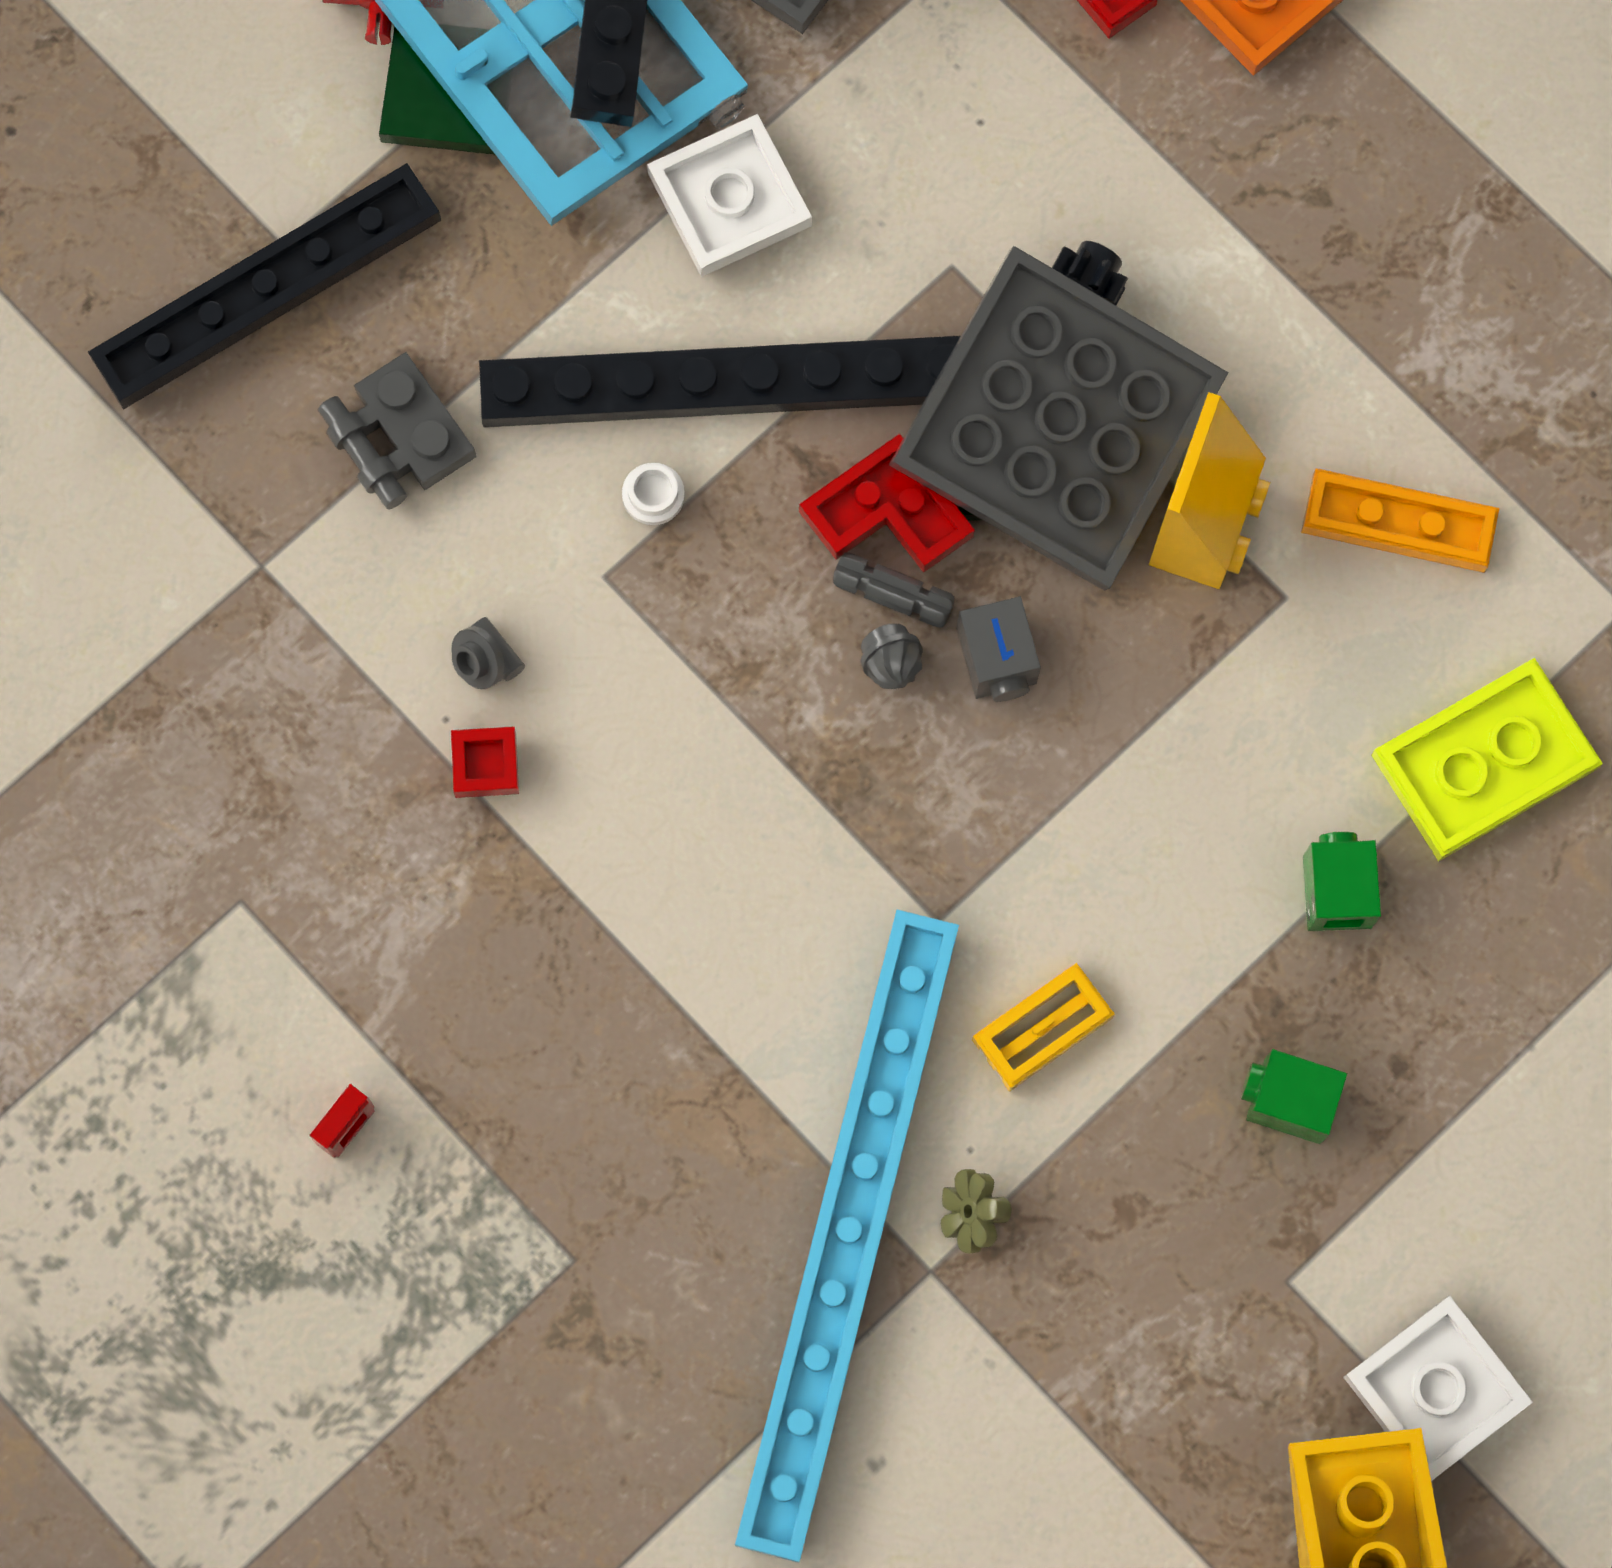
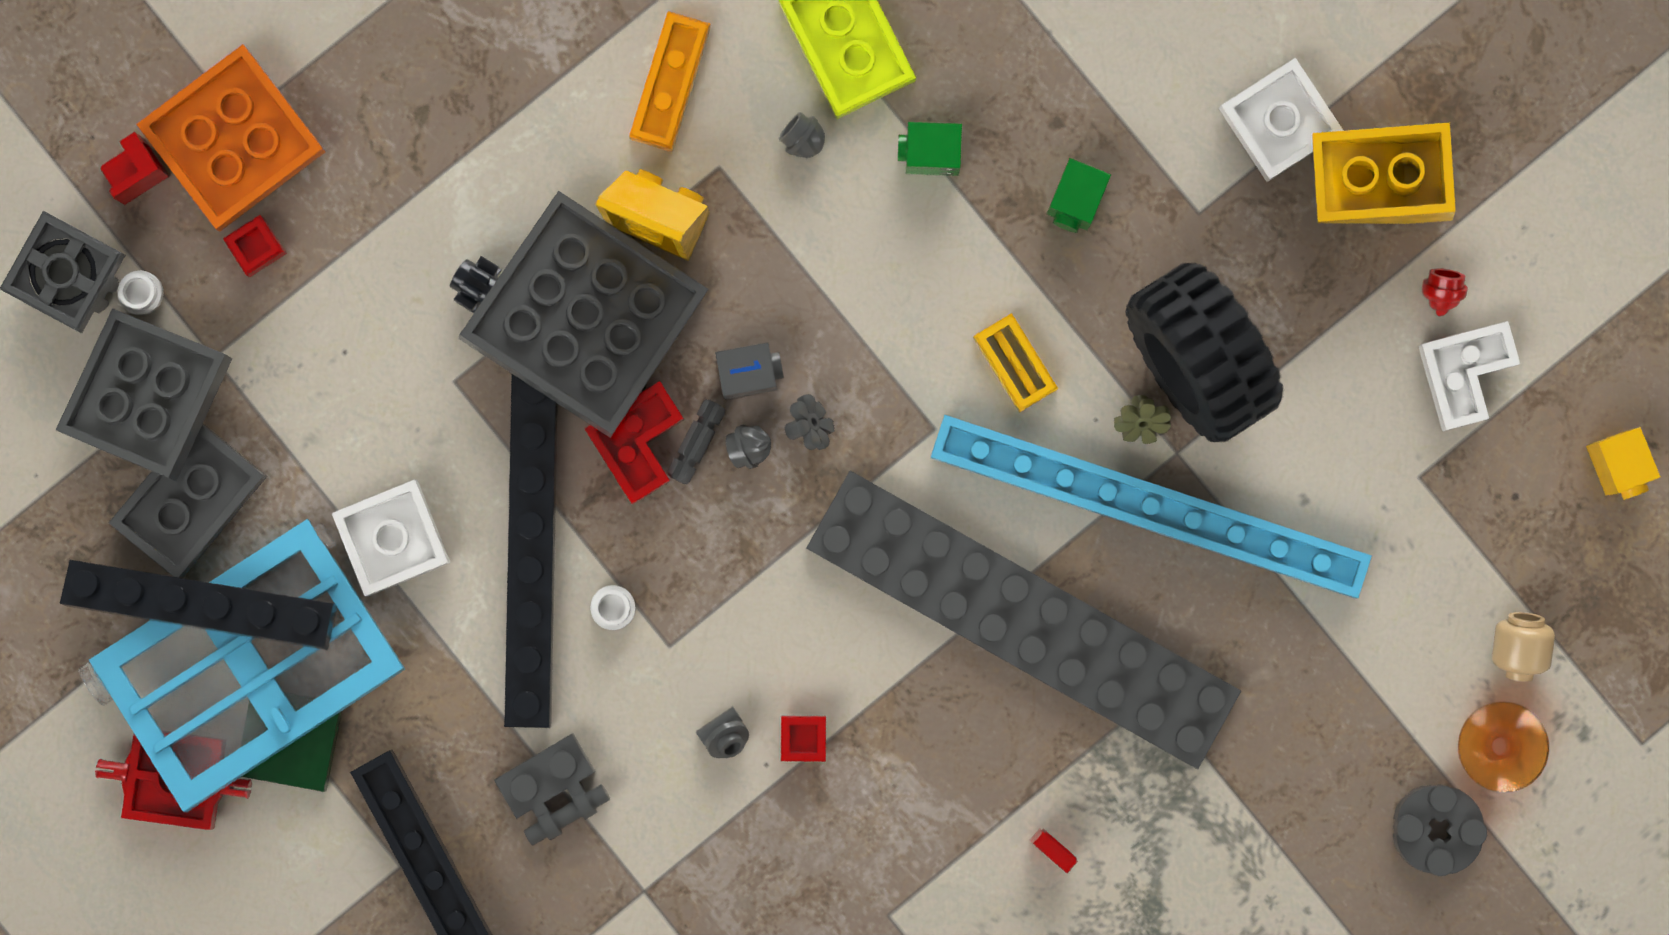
camera: 80 degrees left, 10 degrees up
none -> dark grey plate [779,112,825,158]
none -> dark grey plant [785,394,835,450]
none -> dark grey plate [806,471,1241,769]
none -> black tyre [1125,263,1284,442]

